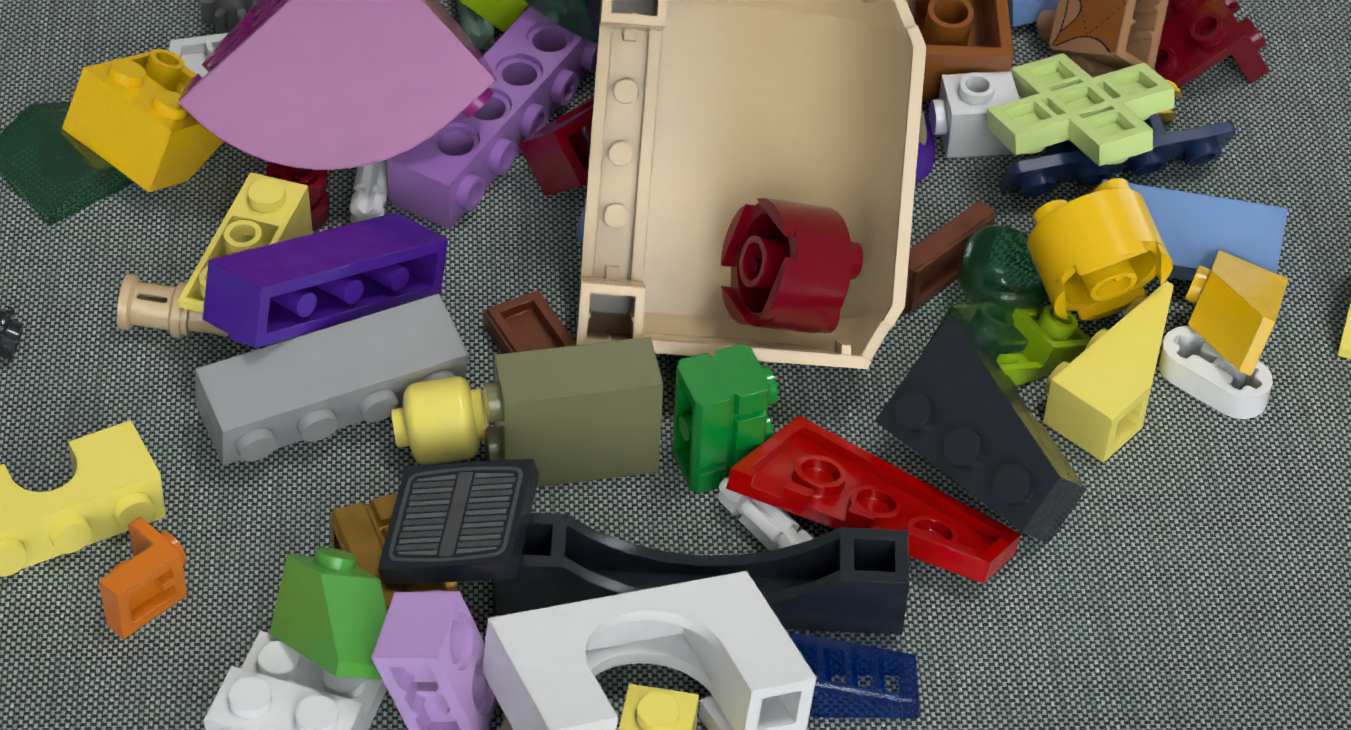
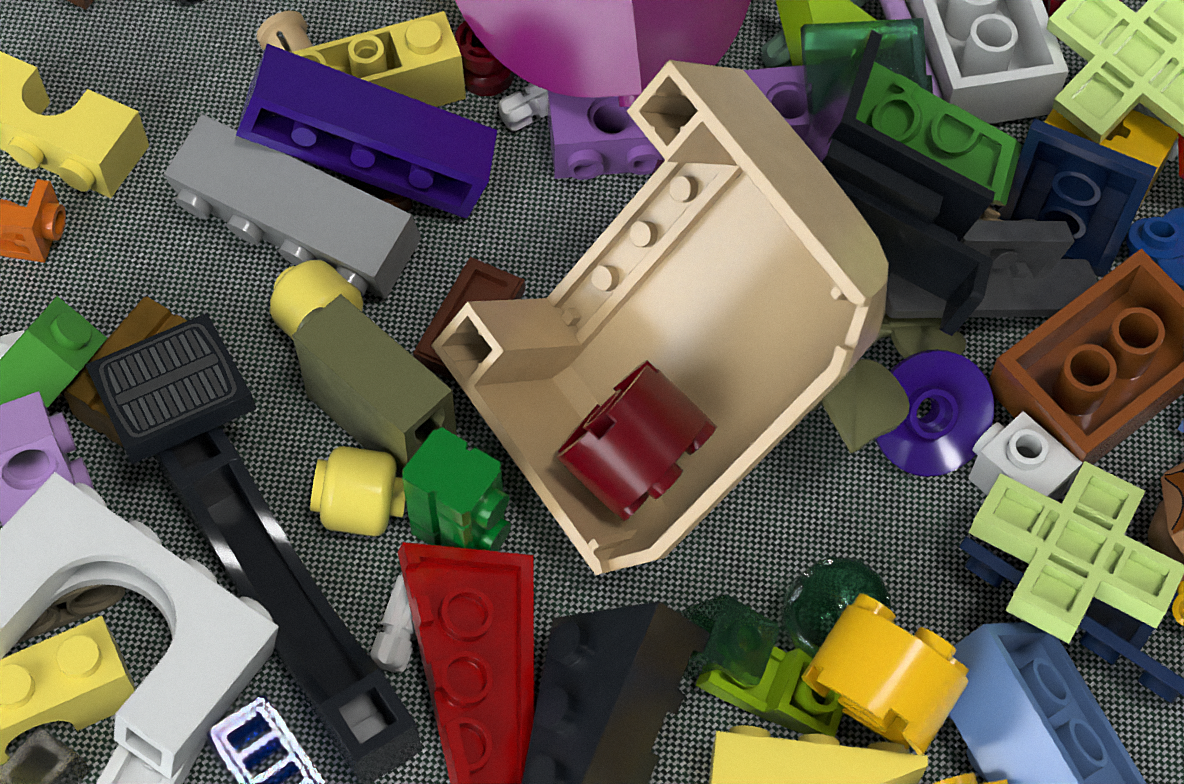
camera: 55 degrees right, 15 degrees up
copper tile [903,200,995,314] -> none
none -> light yellow head [310,446,406,537]

